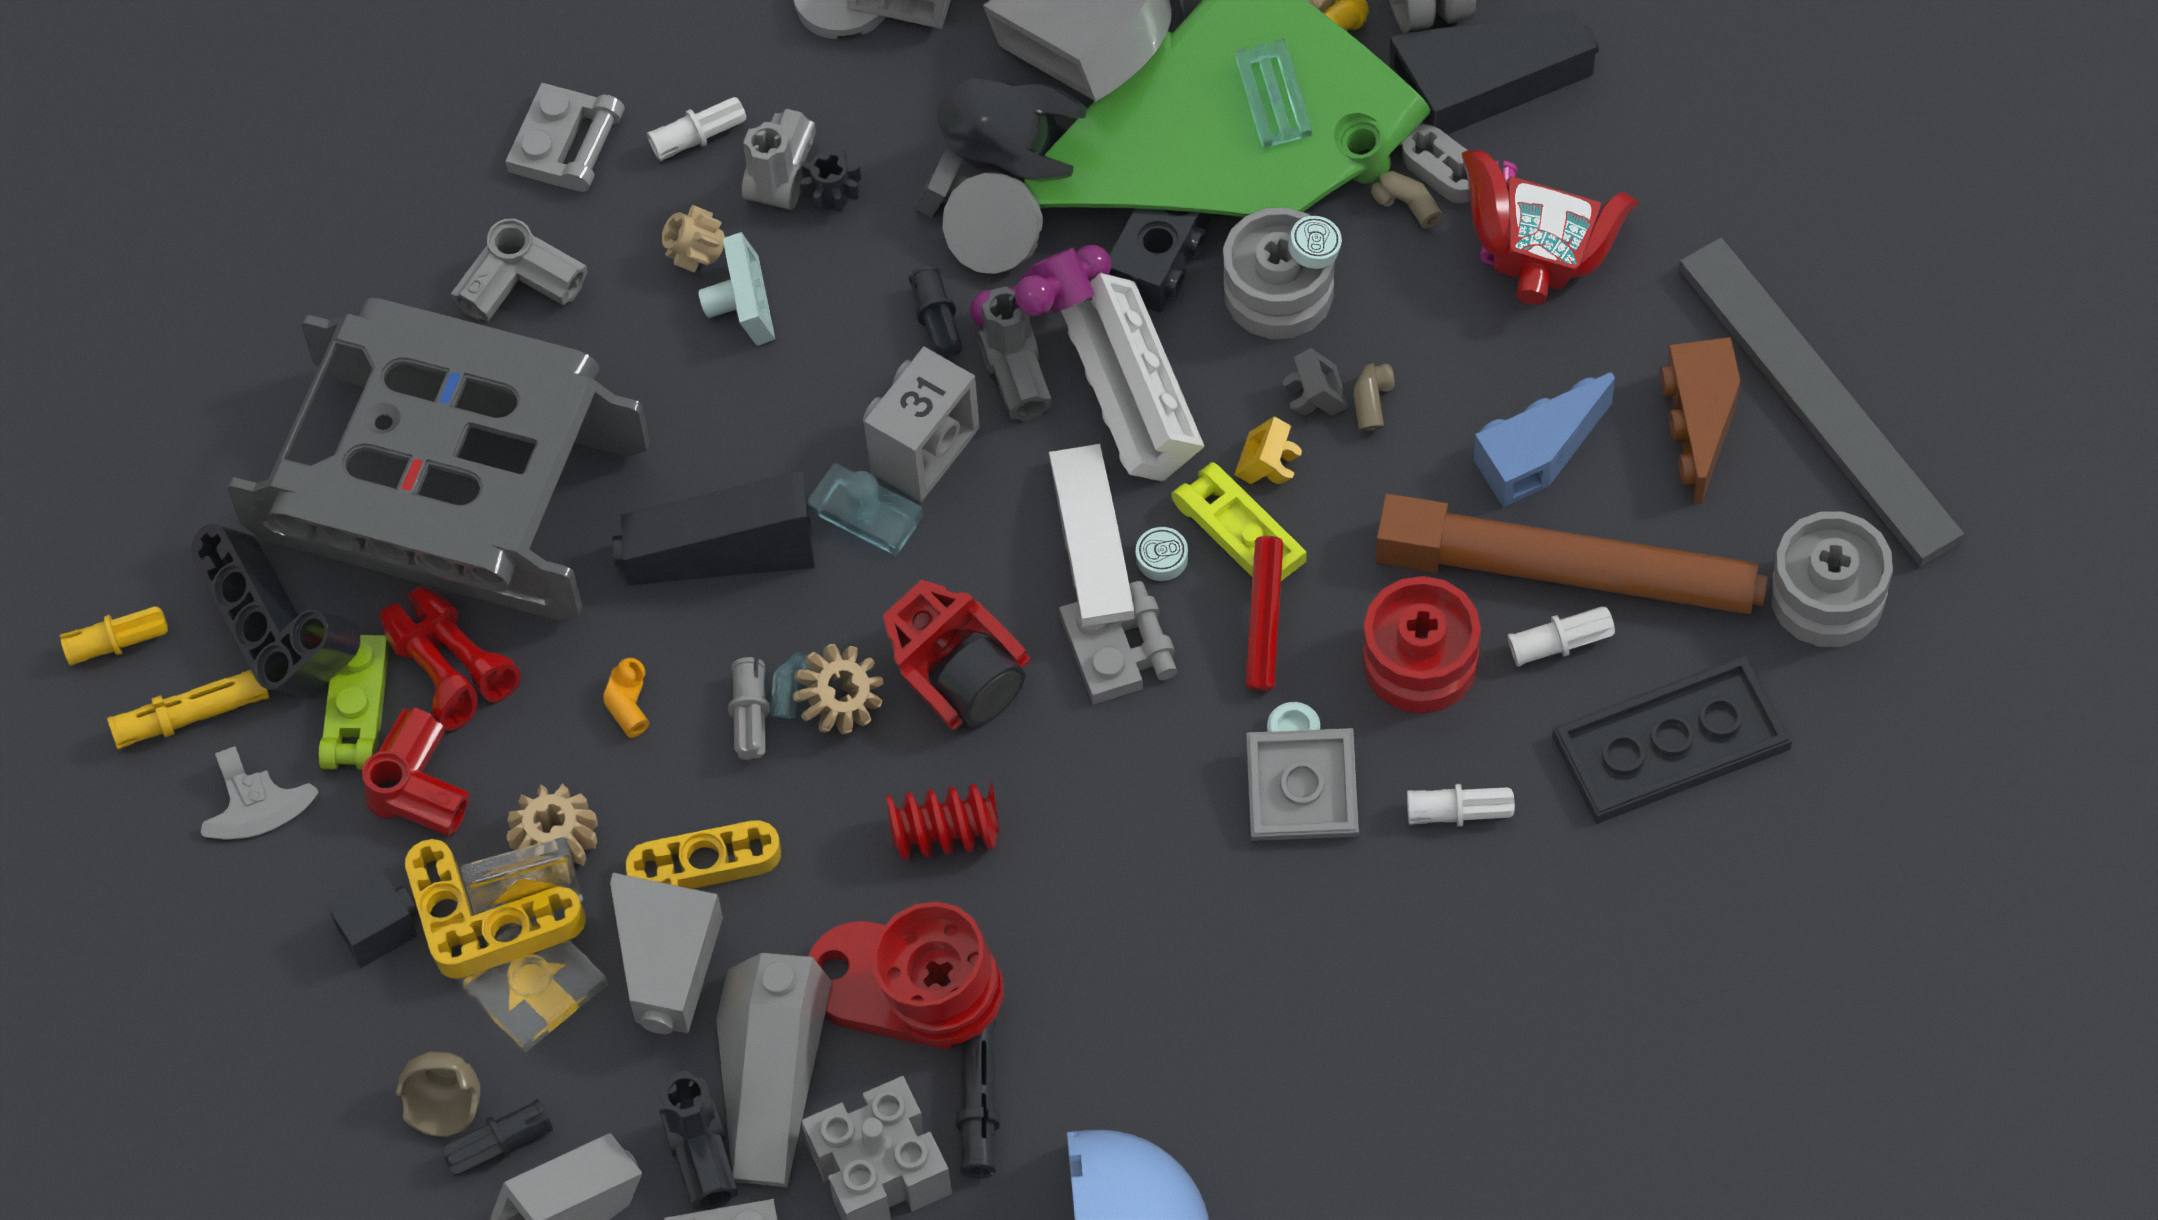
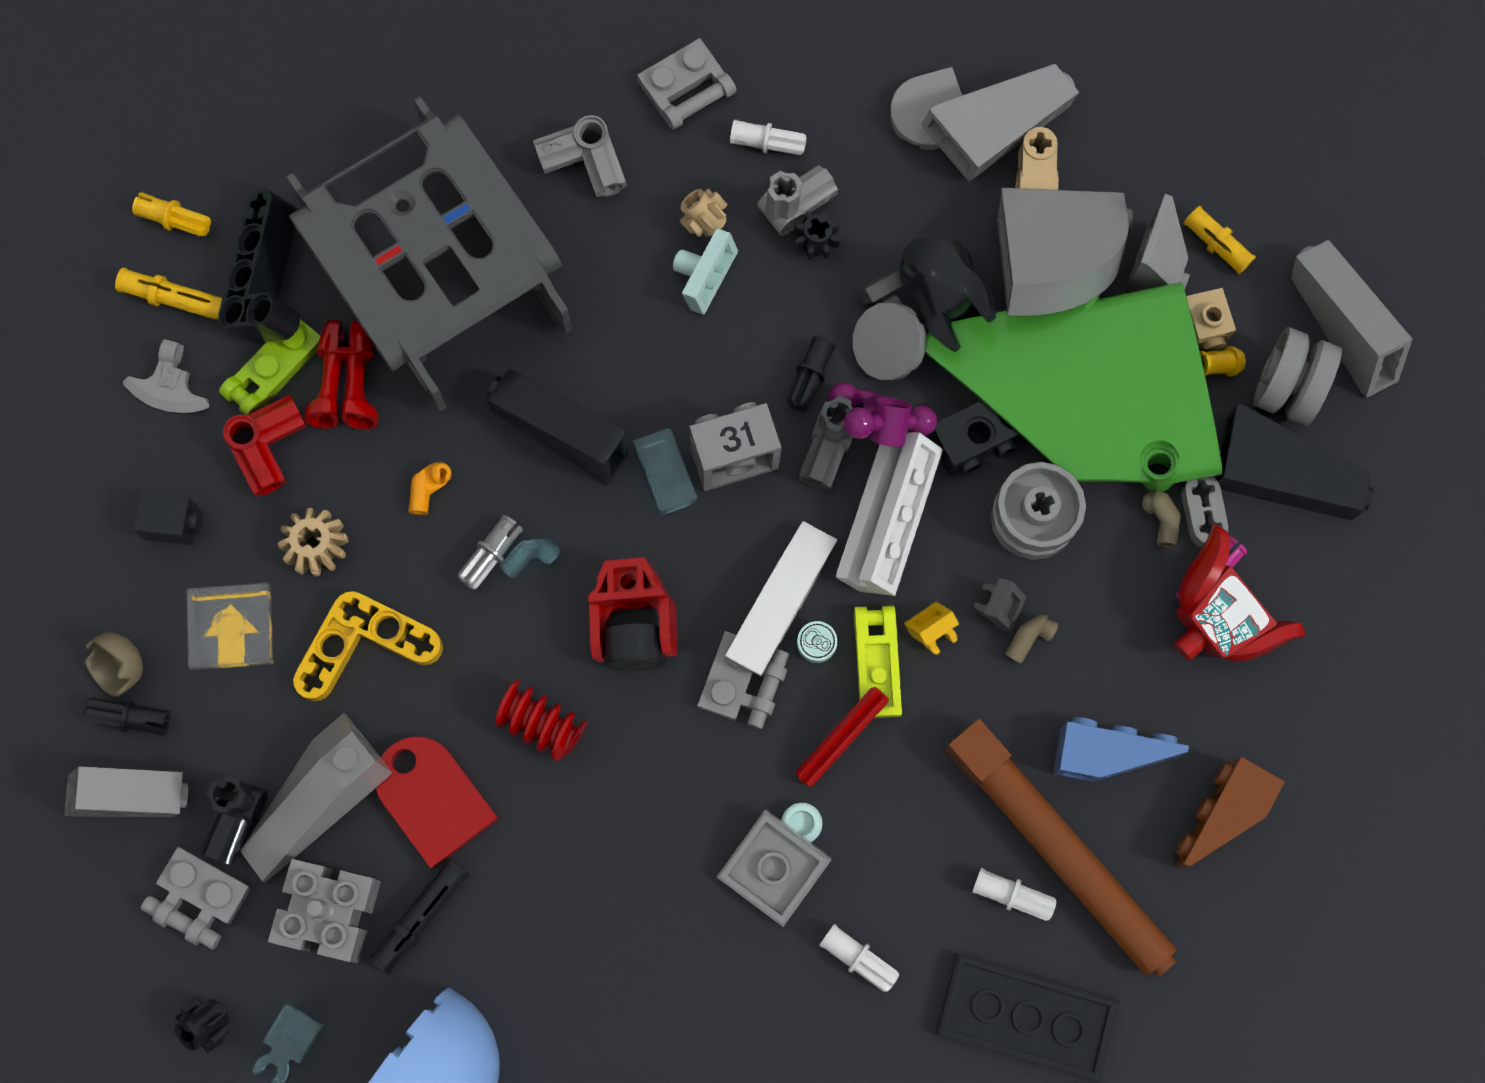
camera: 30 degrees right, 15 degrees up
yellow beam [405,839,586,979] -> none
clear tile [460,837,583,915] -> none
light grey slope [610,873,723,1034] -> none
tan gear [793,644,883,735] -> none
red wheel [872,901,1004,1046] -> none
clear light blue tile [1235,38,1312,148] -> none
light aqua tile [1288,216,1342,269] -> none
red wheel [1362,576,1481,714] -> none
dark grey tile [1679,237,1965,567] -> none
light grey wheel [1770,511,1893,647] -> none

